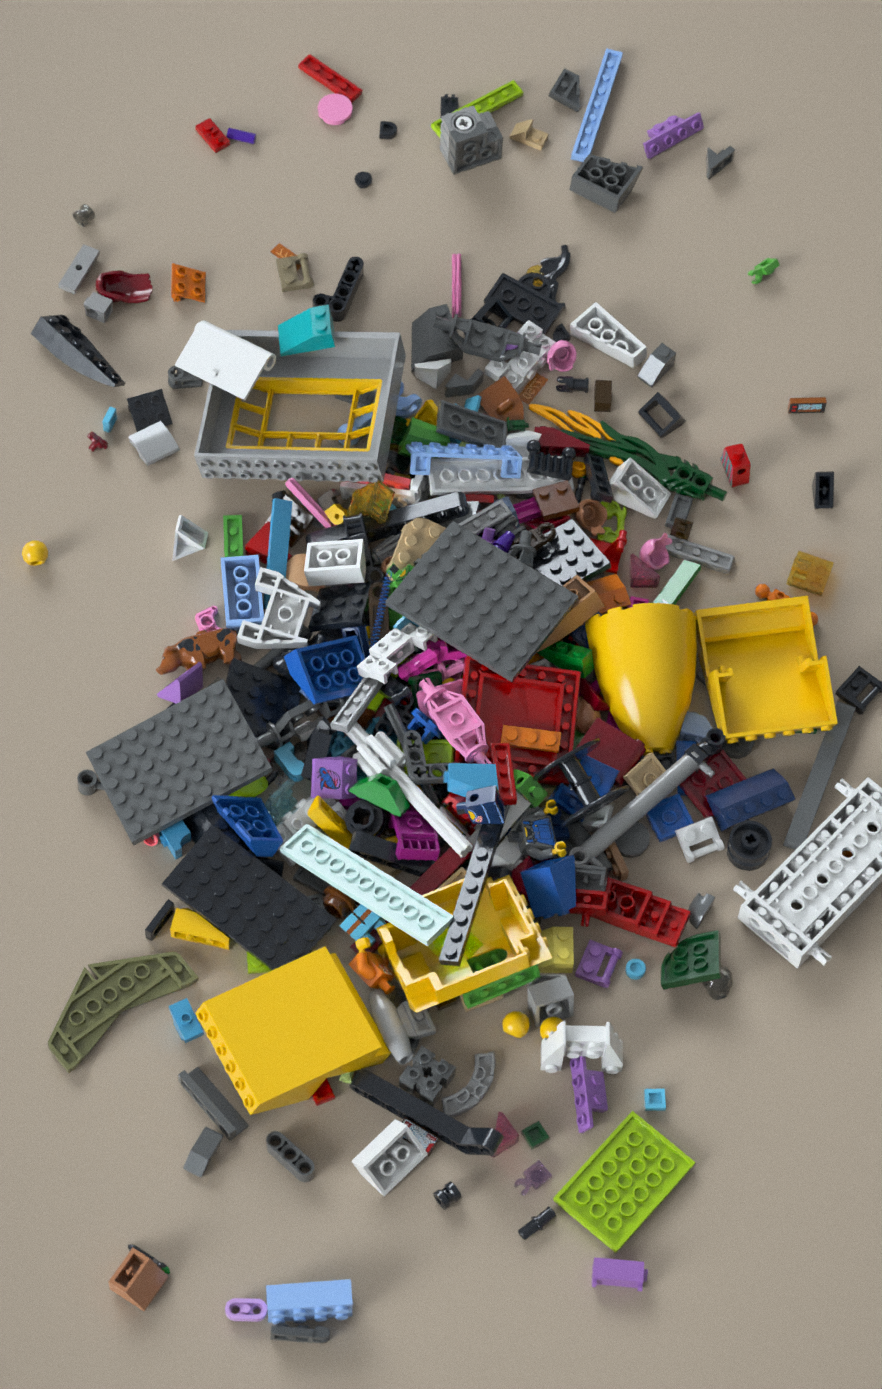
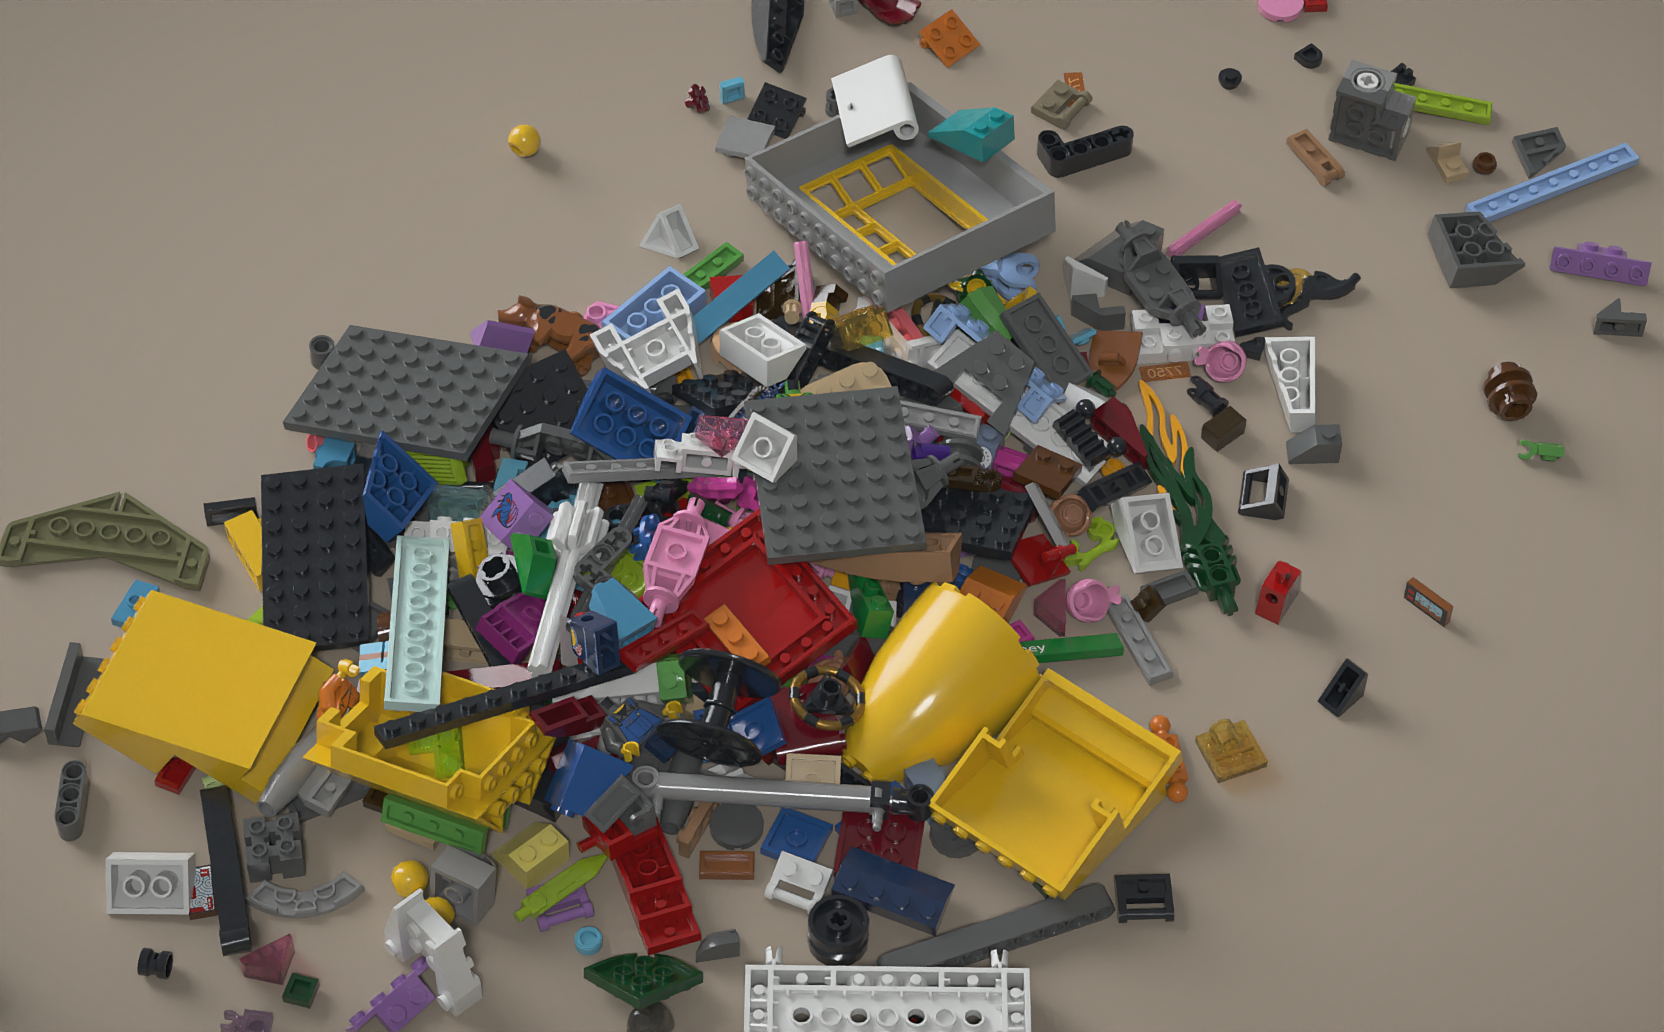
camera: 50 degrees right, 10 degrees down
none -> lime piece [513,854,607,923]
none -> dark red slope [529,695,607,737]
none -> dark grey tile [584,774,642,833]
none -> clear pink slope [695,415,749,457]
none -> dark orange tile [699,851,755,880]
none -> white slope [731,412,797,483]
none -> tan piece [782,299,802,324]
none -> black piece [789,665,865,731]
none -> dark grey wing [934,330,1036,437]
none -> light grey tile [1025,482,1070,546]
none -> medium nougat plate [1286,129,1345,186]
none -> reddish brown plate [1473,152,1497,174]
none -> reddish brown piece [1483,362,1538,421]

